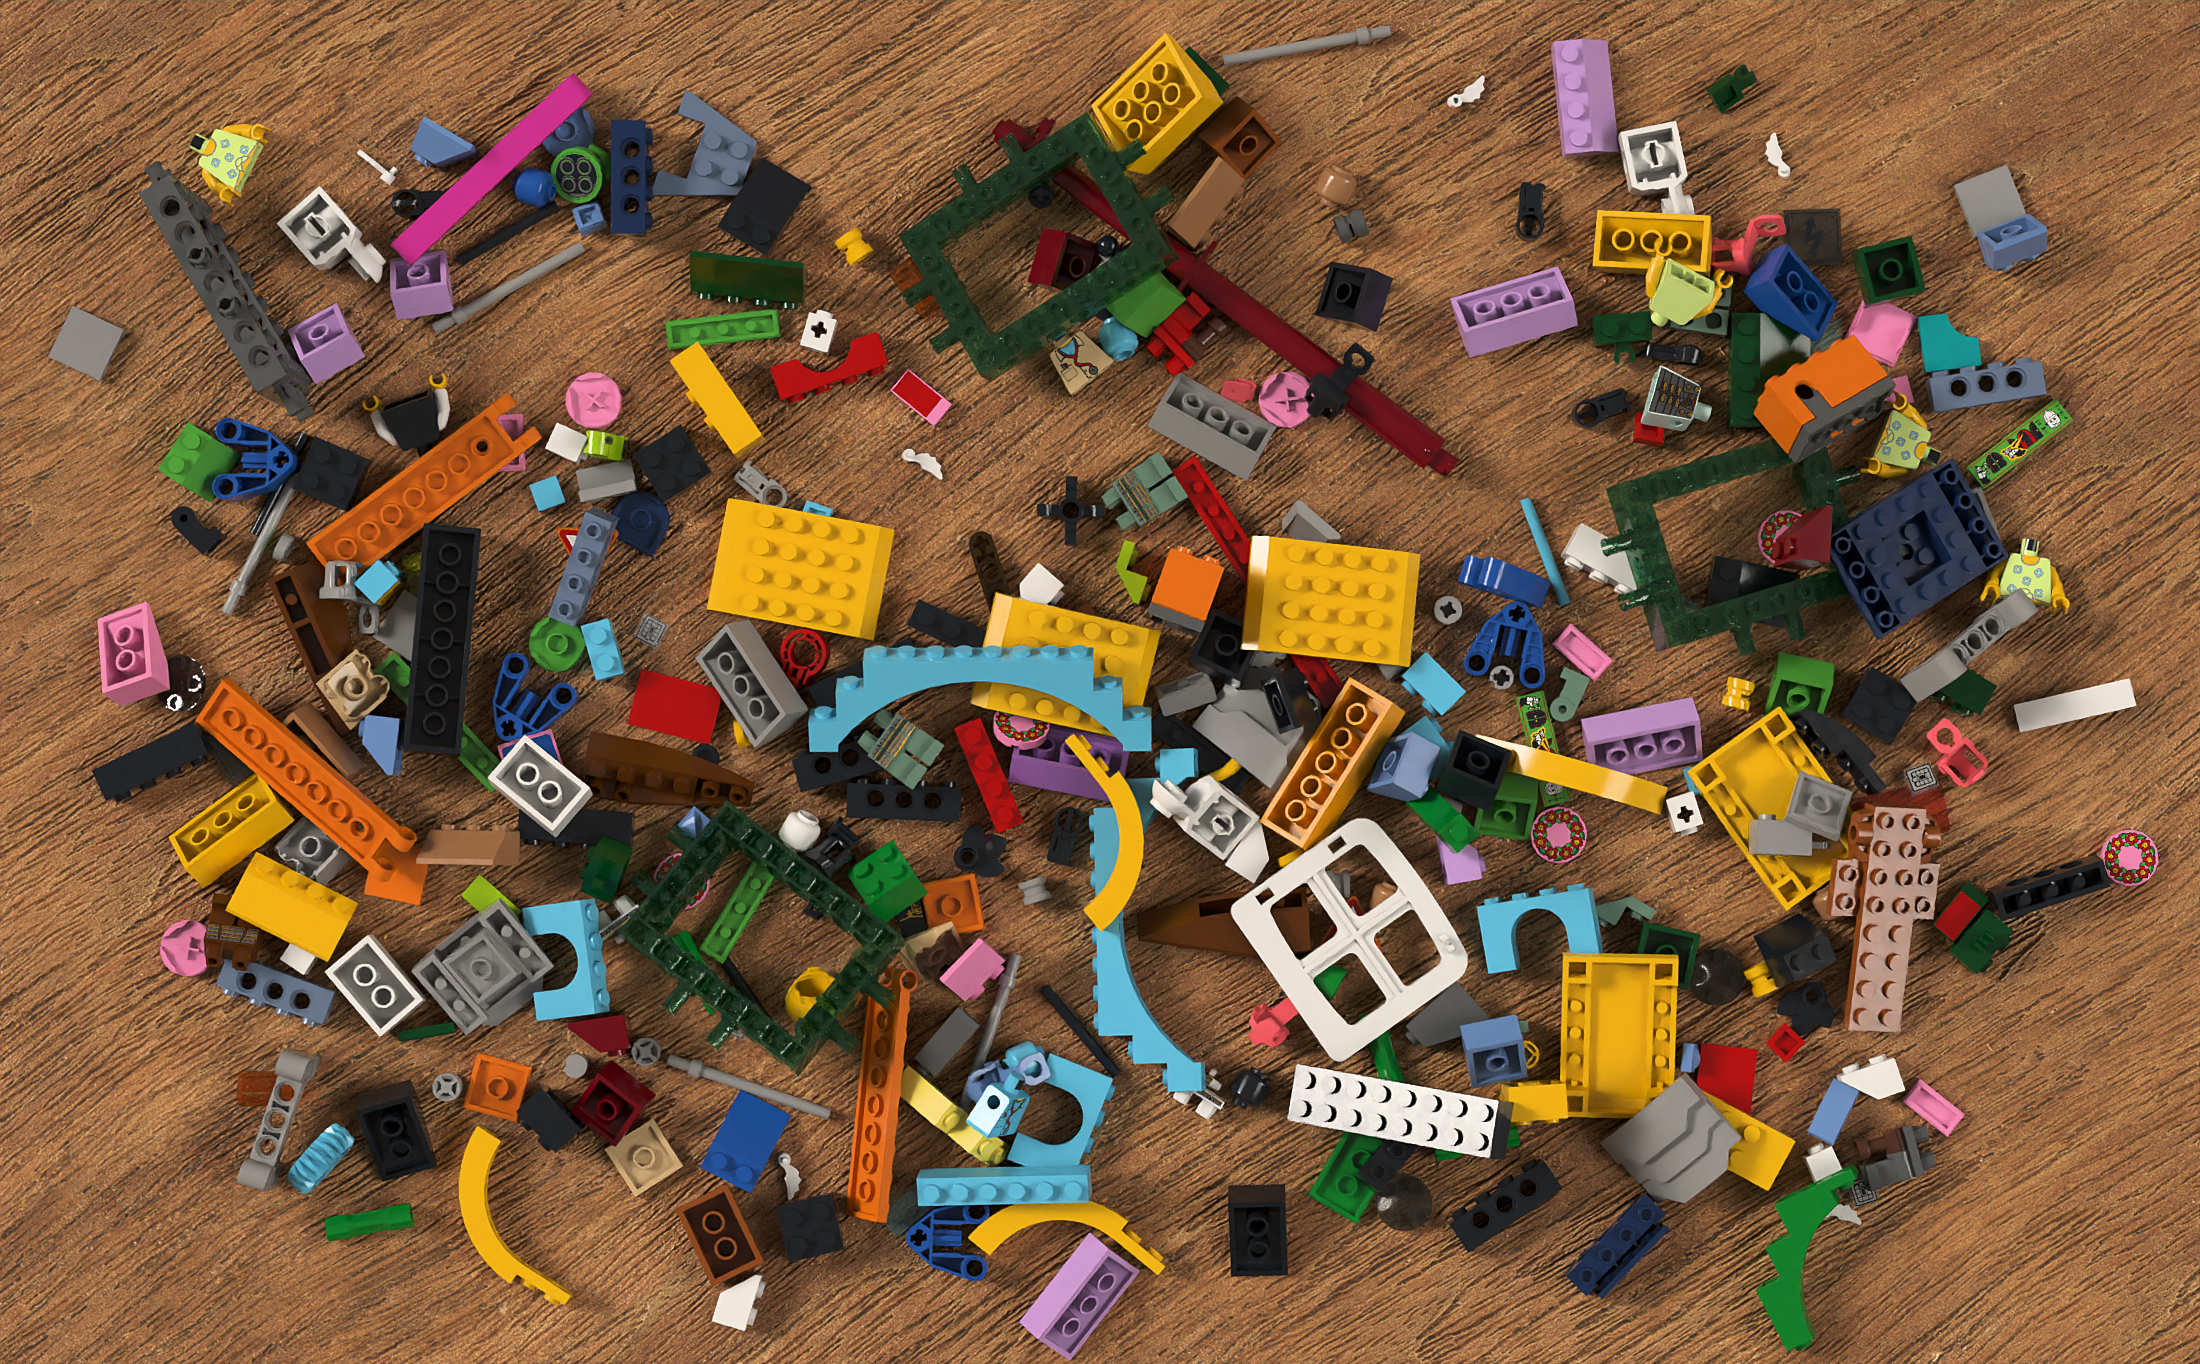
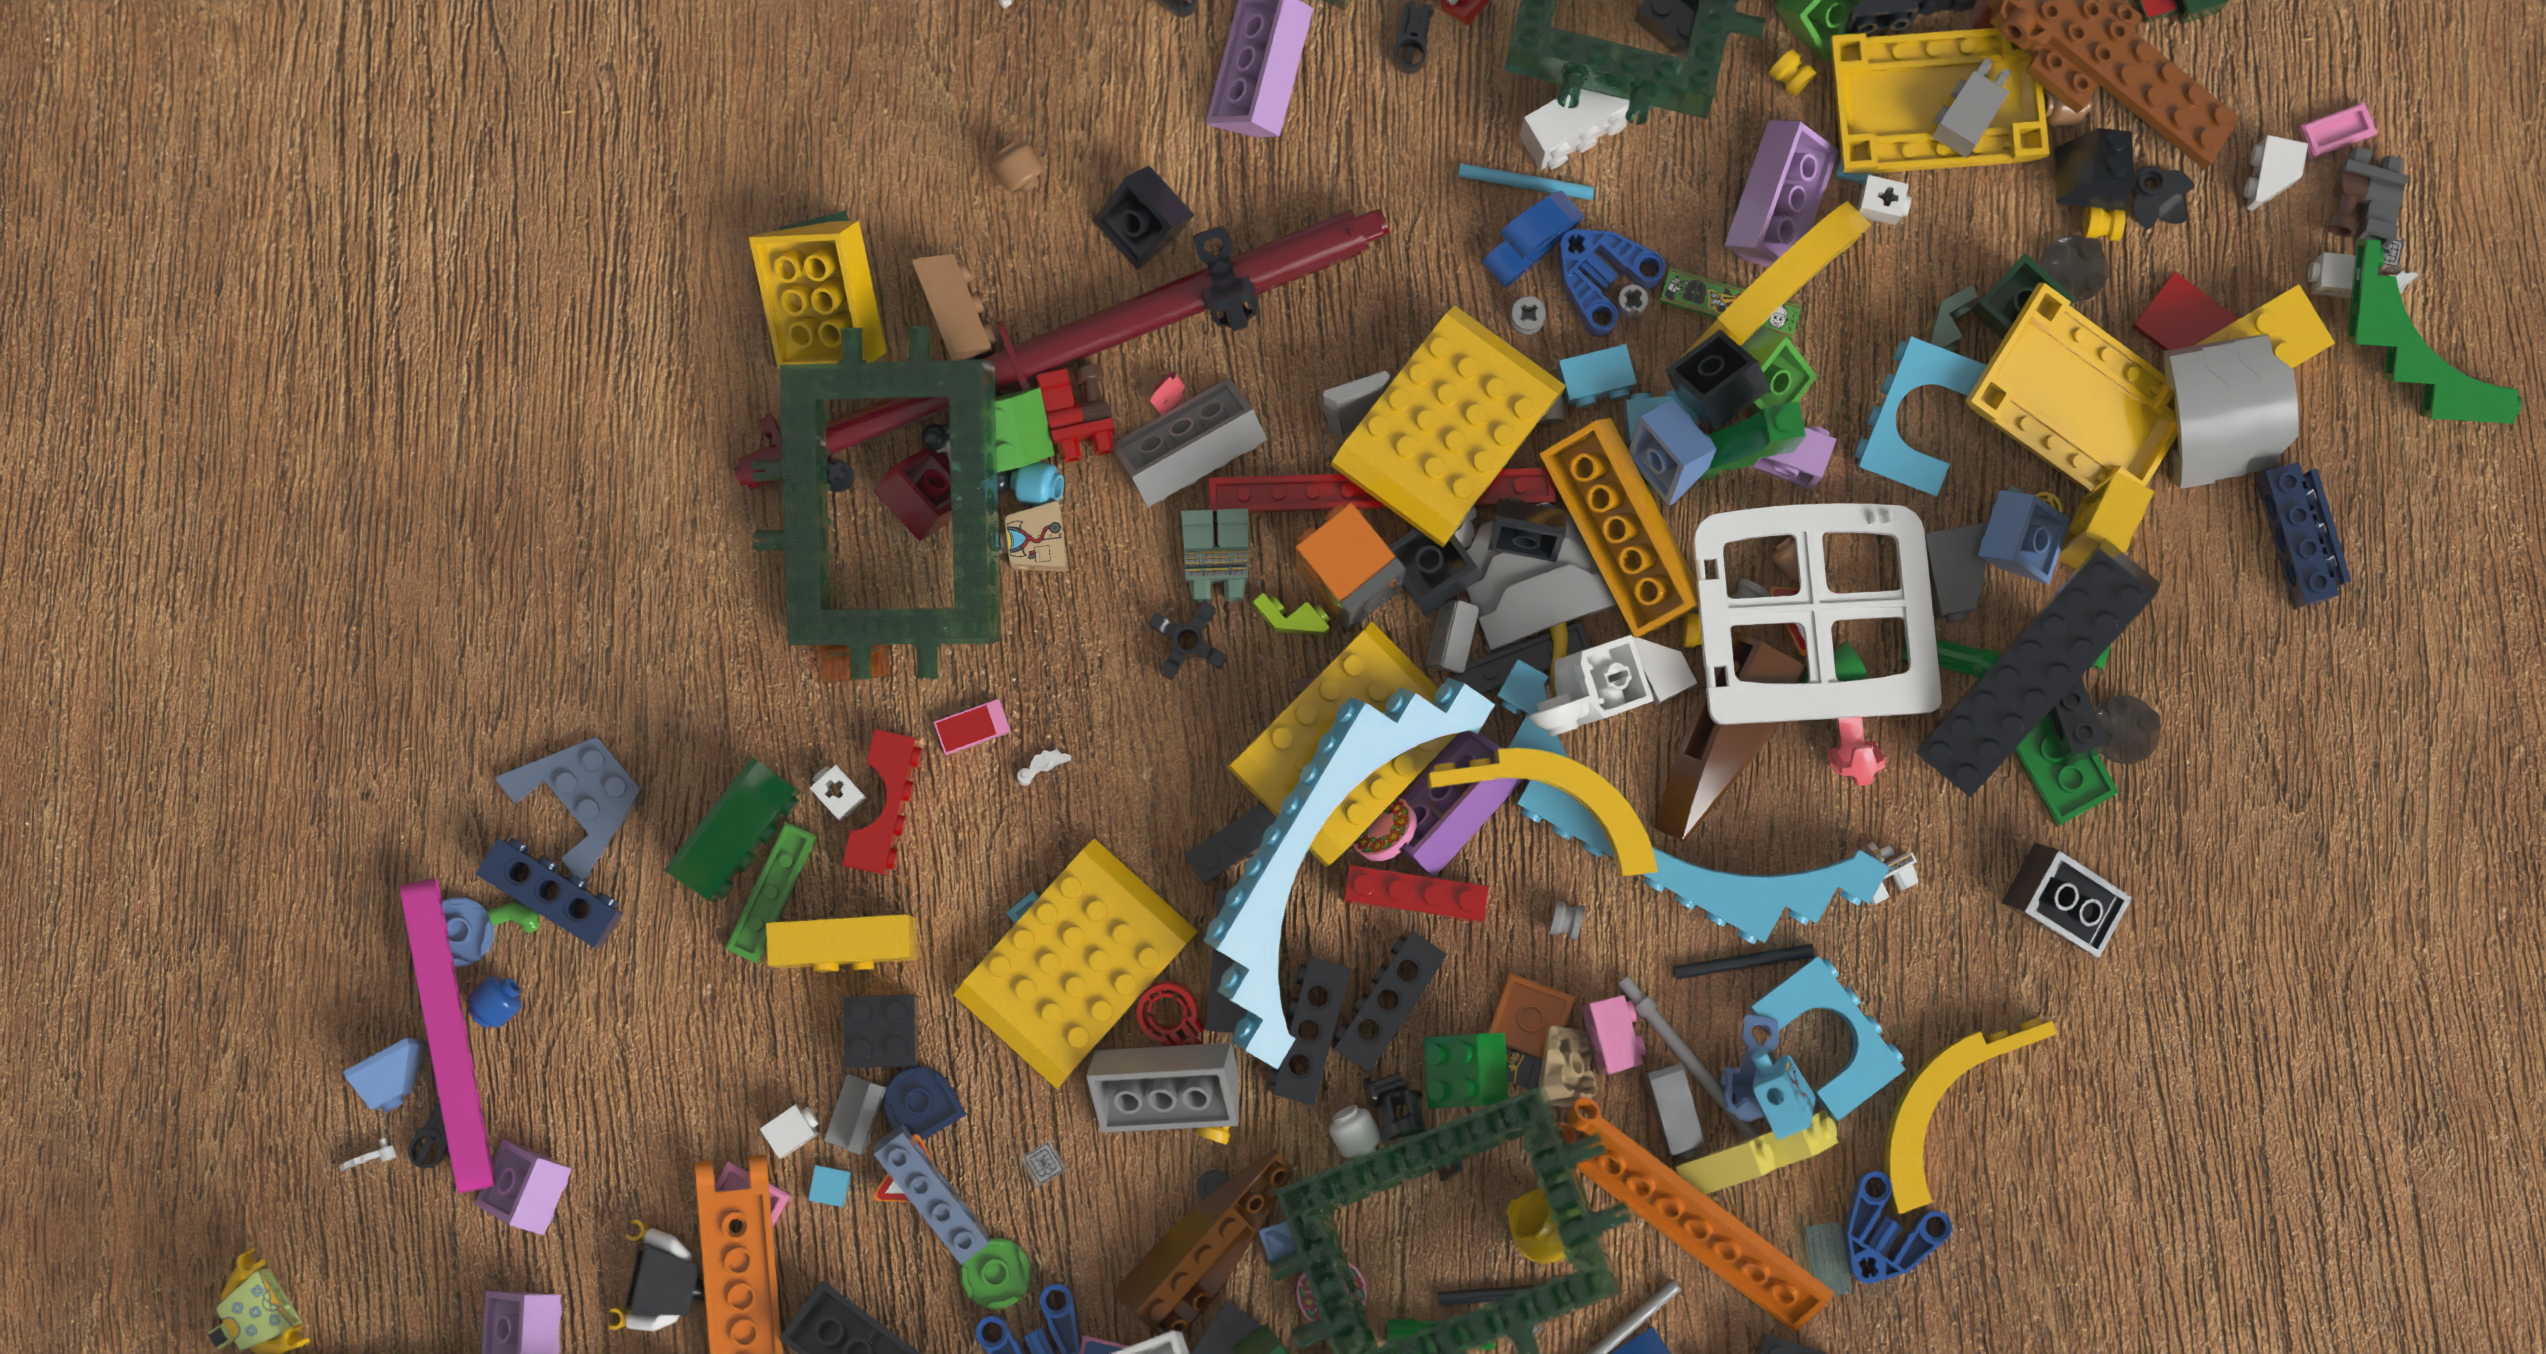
camera: 55 degrees left, 5 degrees down
white brick [277,186,387,284] -> none
light grey bar [432,242,585,334] -> none
black bar [457,200,560,266] -> none
tile [551,146,606,204] -> none
bright pink tile [566,372,622,429] -> none
medium blue tile [572,200,608,236] -> none
medium azure brick [581,618,626,682] -> none
lime leg [583,430,628,462] -> none
red tile [627,669,722,745] -> none
bright green tile [699,853,783,964] -> none
black slope [717,158,811,259] -> none
light grey piece [734,461,788,508] -> none
yellow wheel [835,227,874,267] -> none
sand green hips [858,709,944,790] -> none
medium azure brick [917,1165,1092,1206] -> none
black plate [954,823,1007,878] -> none
dark brown beam [969,531,1011,614] -> none
medium azure head [1002,1041,1047,1077] -> none
white slope [1020,563,1064,606] -> none
lavender slope [1020,1233,1140,1360] -> none
black piece [1047,807,1083,866] -> none
dark orange slope [1198,96,1282,180] -> none
light grey bar [1223,25,1391,66] -> none
black head [1229,1066,1271,1110] -> none
bright pink tile [1258,372,1314,428] -> none
dark grey wheel [1333,208,1369,244] -> none
black brick [1448,1158,1563,1253] -> none
tile [1530,807,1587,863] -> none
sand green leg [1549,667,1590,722] -> none
bright pink tile [1551,623,1613,682] -> none
medium blue tile [1680,1043,1700,1072] -> none
red plate [1764,1023,1806,1063] -> none
light grey tile [1784,771,1853,842] -> none
medium blue slope [1808,1079,1859,1146] -> none

